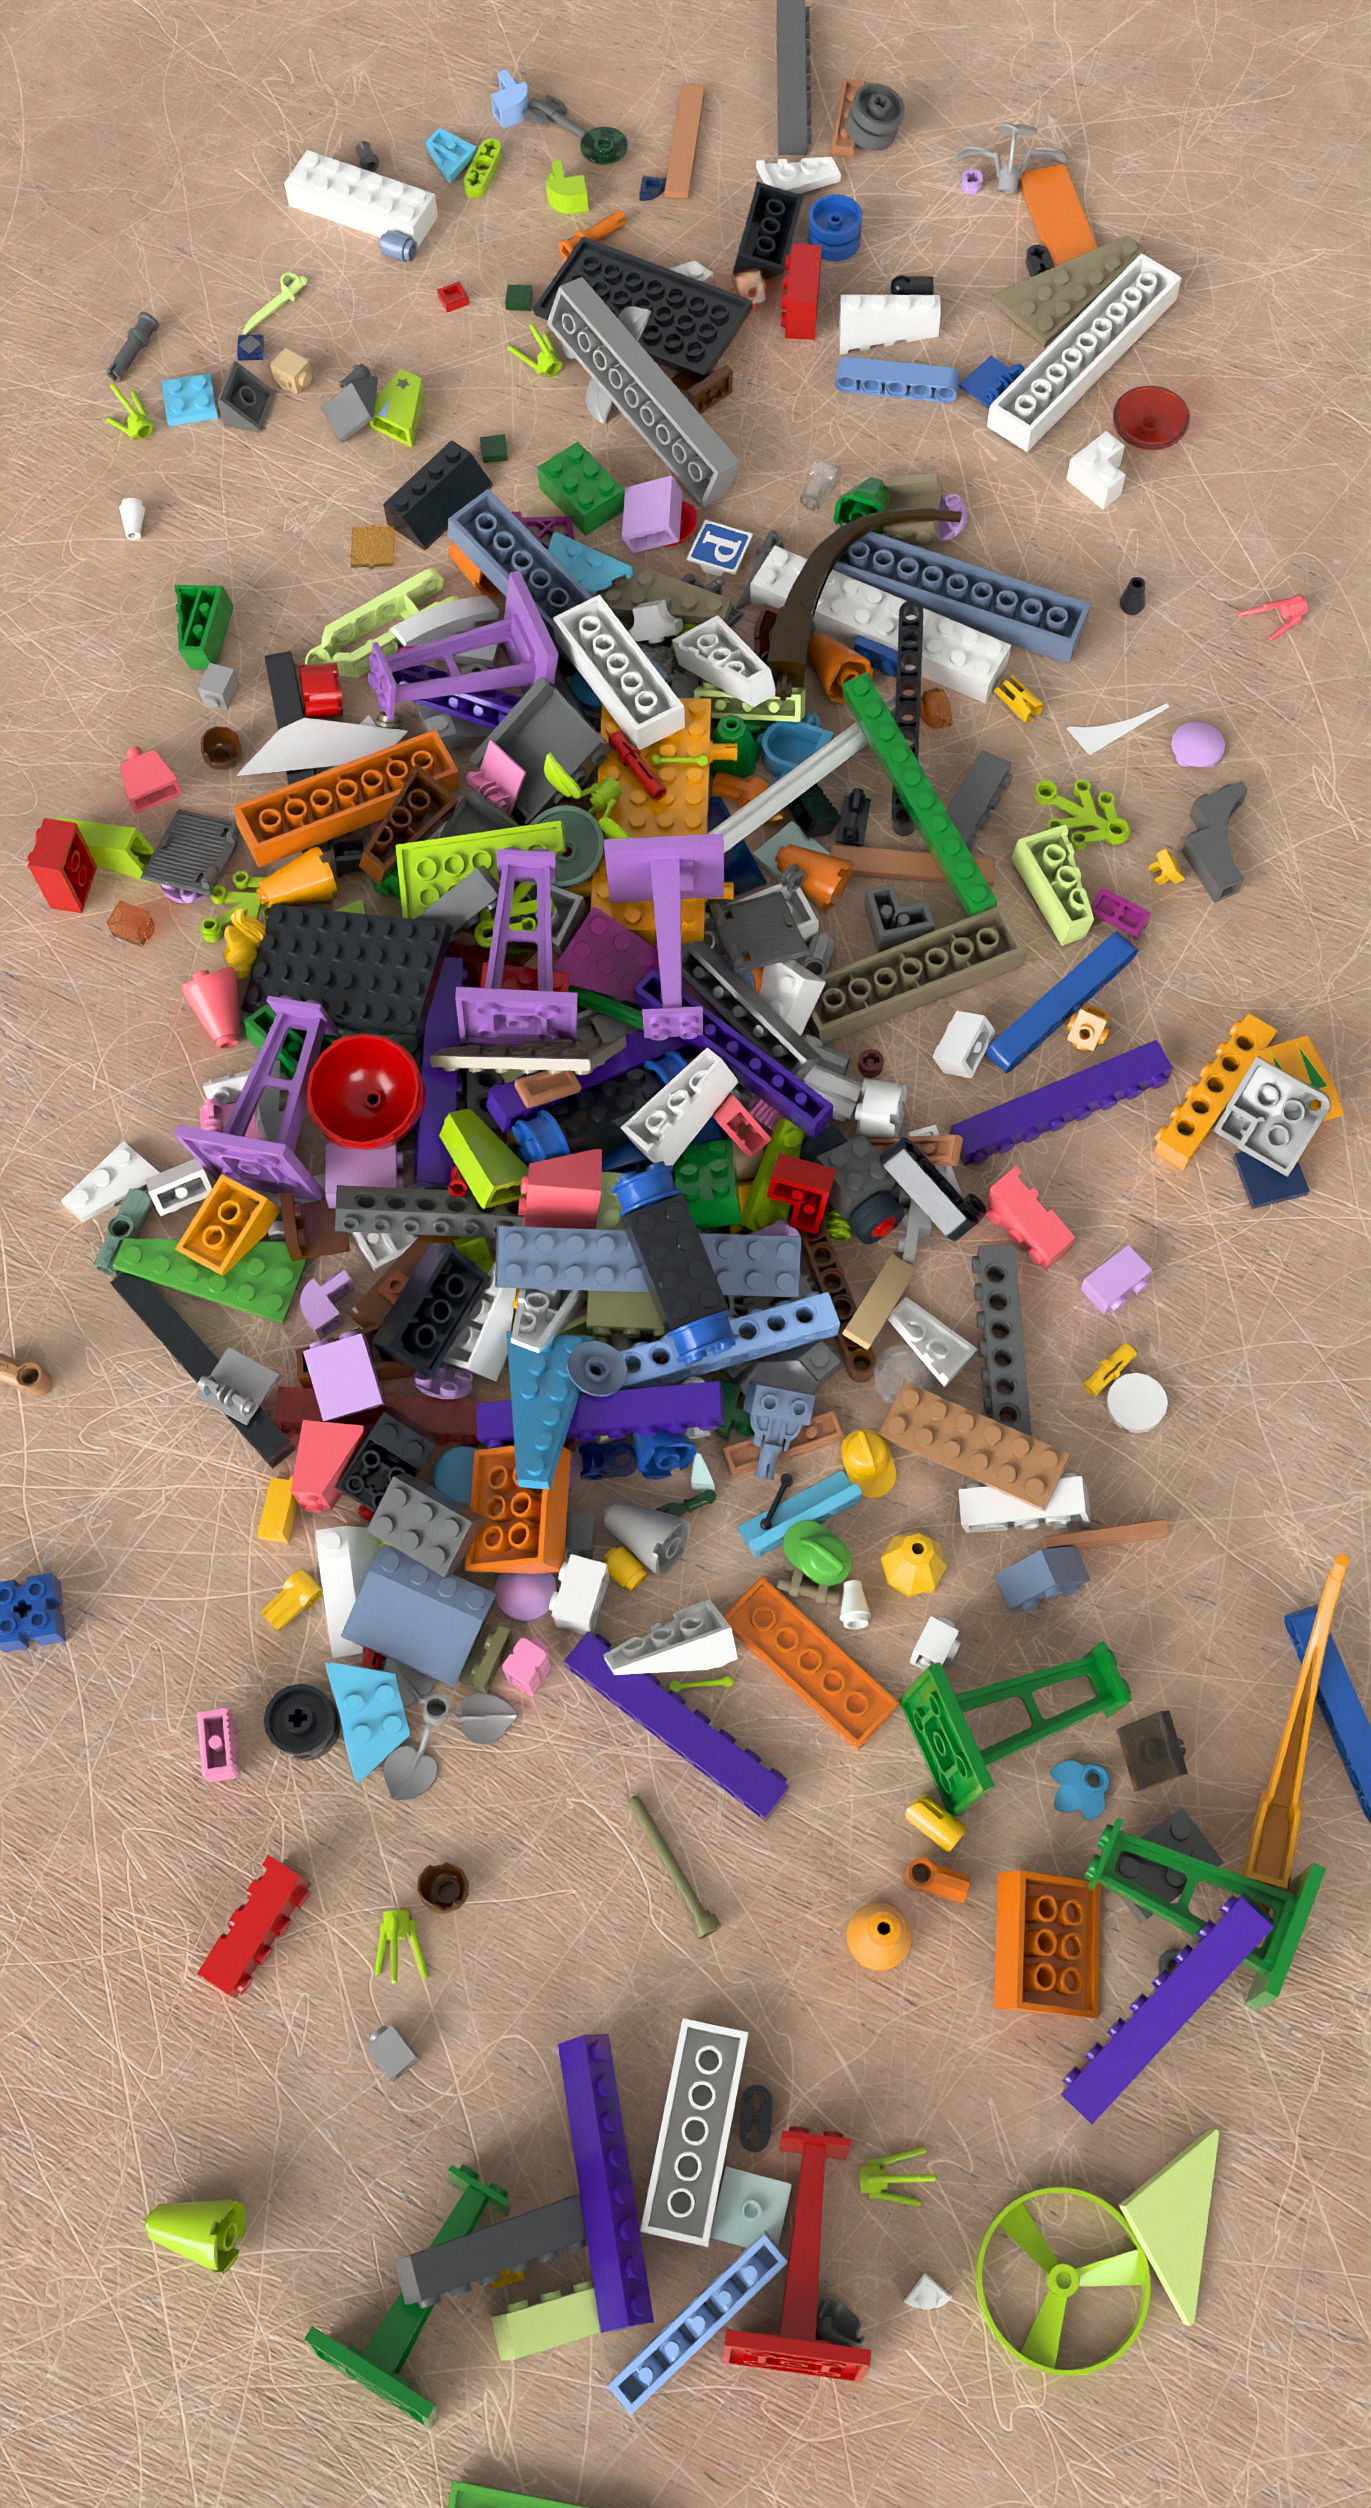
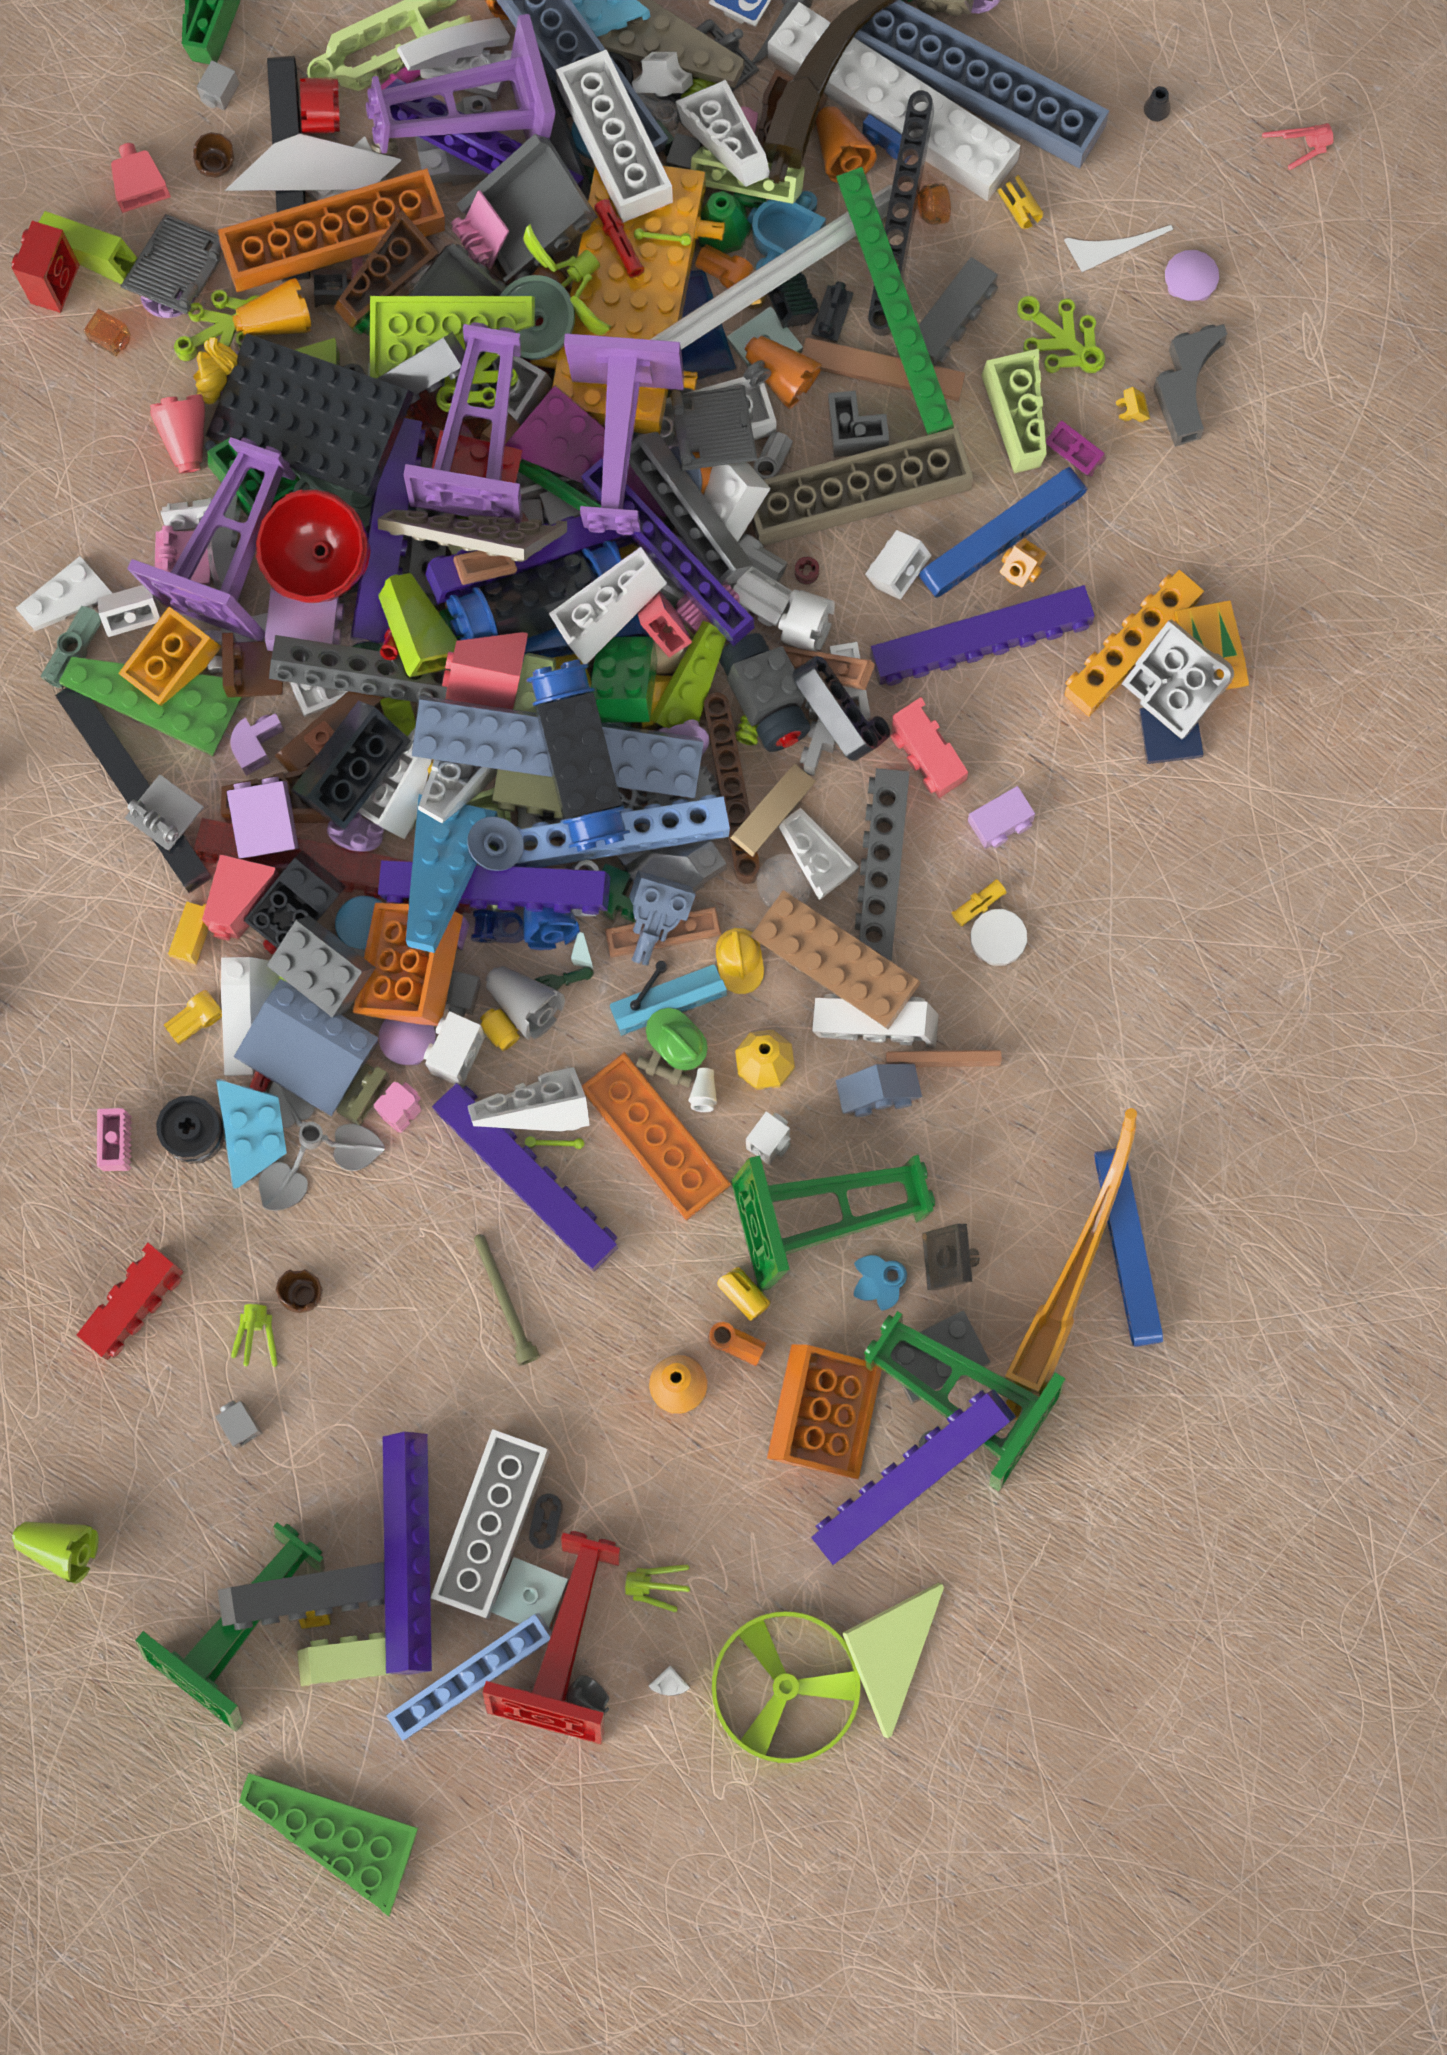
camera: 10 degrees right, 10 degrees up
red brick [766,1153,836,1234] -> none

